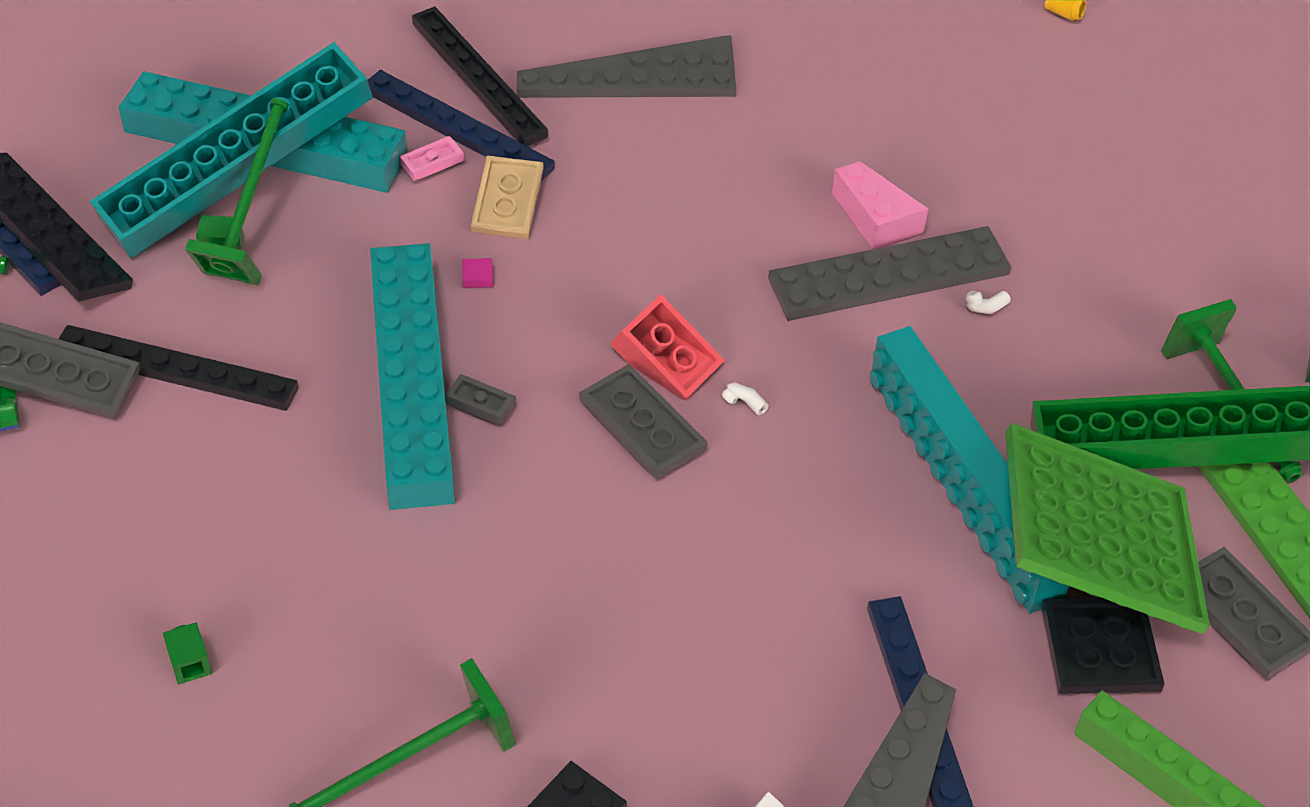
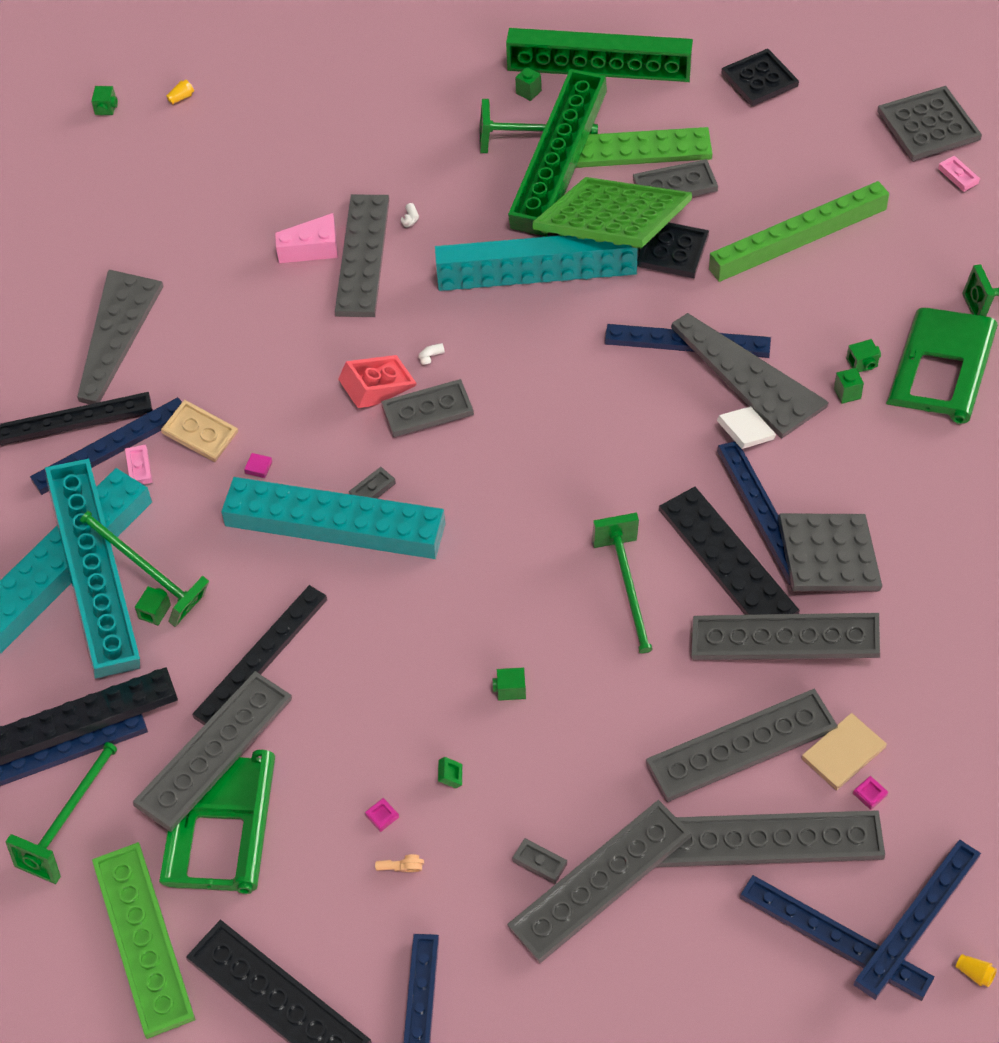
camera: 65 degrees left, 5 degrees up
none -> green plate [438,757,463,788]

